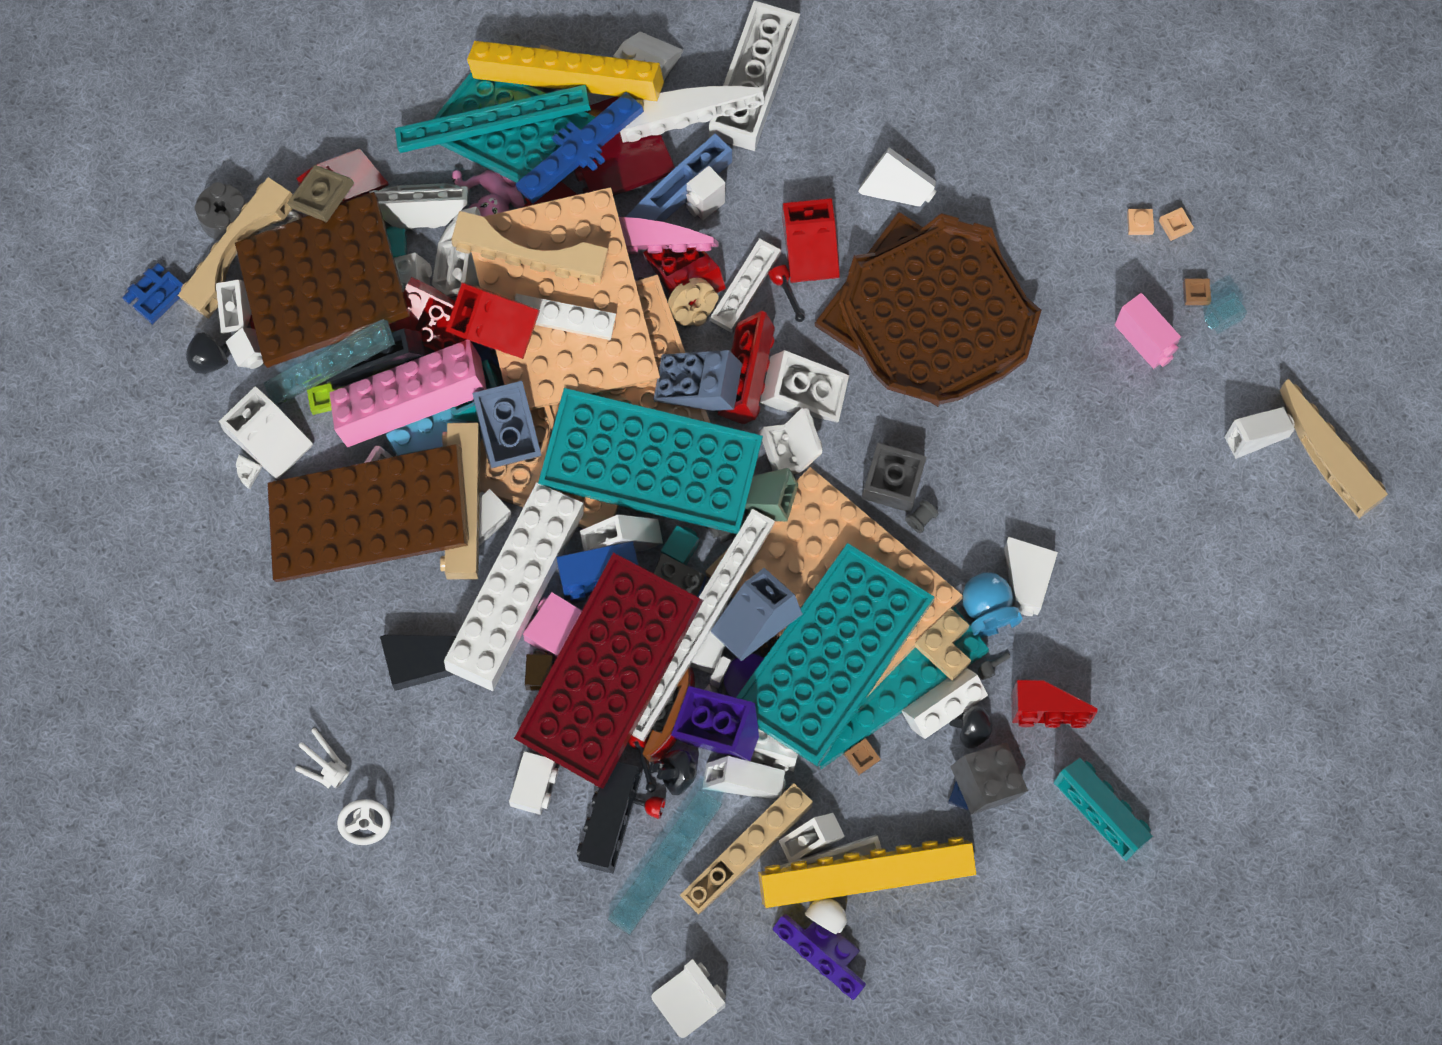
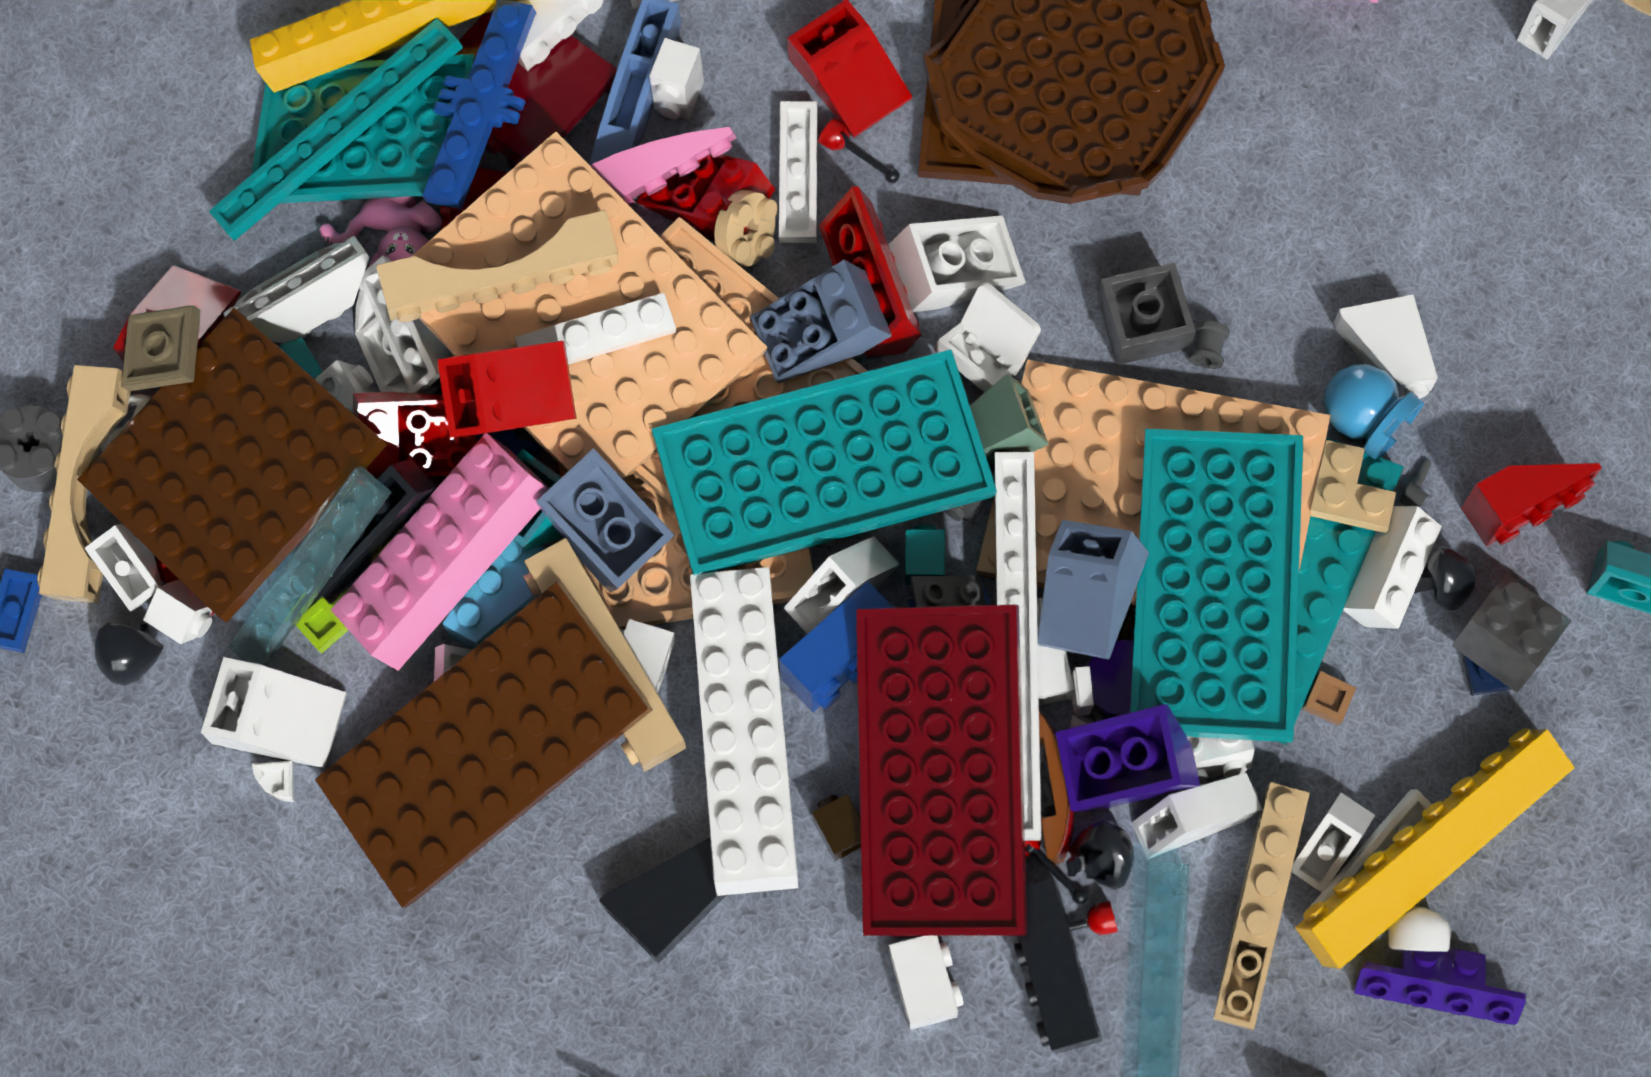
camera: 25 degrees left, 0 degrees up
bright pink brick [523,592,582,660] -> none

